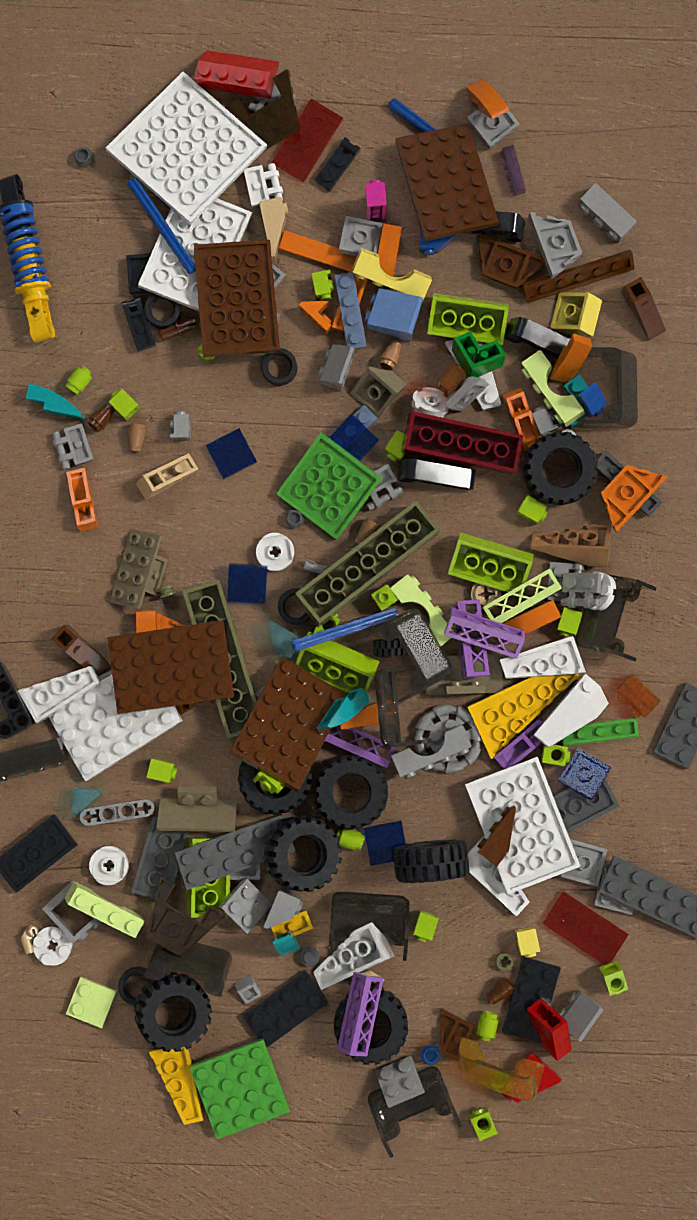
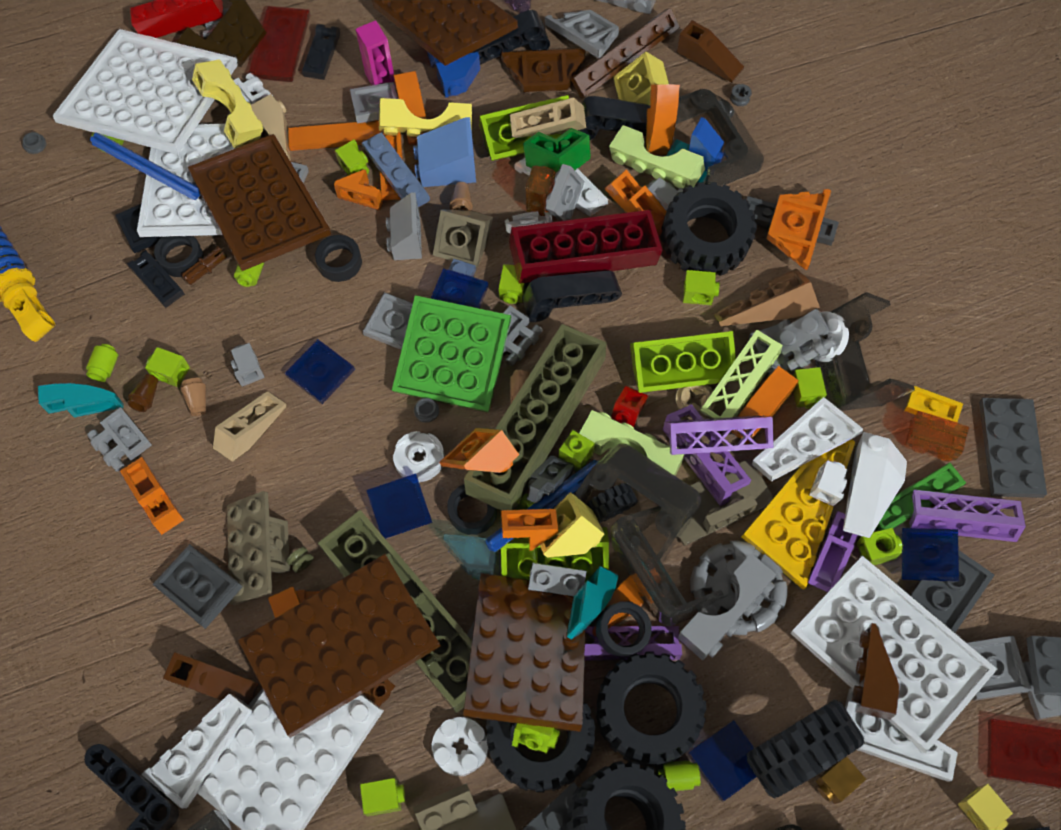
camera: 20 degrees left, 20 degrees down
none -> dark grey tile [152,544,242,629]
none -> light yellow arch [192,59,263,148]
none -> light grey tile [363,293,413,350]
none -> white plate [432,717,488,776]
none -> orange slope [439,428,519,473]
none -> orange slope [501,509,558,551]
none -> tan slope [510,98,586,138]
none -> dark grey hinge [527,455,574,503]
none -> light grey hinge [528,563,587,596]
none -> light yellow slope [540,492,605,558]
none -> black tyre [596,601,652,657]
none -> red bracket [611,386,648,428]
none -> dark grey bush [730,84,752,106]
none -> white brick [809,461,847,506]
none -> pearl gold brick [816,756,867,804]
none -> yellow plate [904,386,963,429]
none -> medium lavender fence [909,490,1026,542]

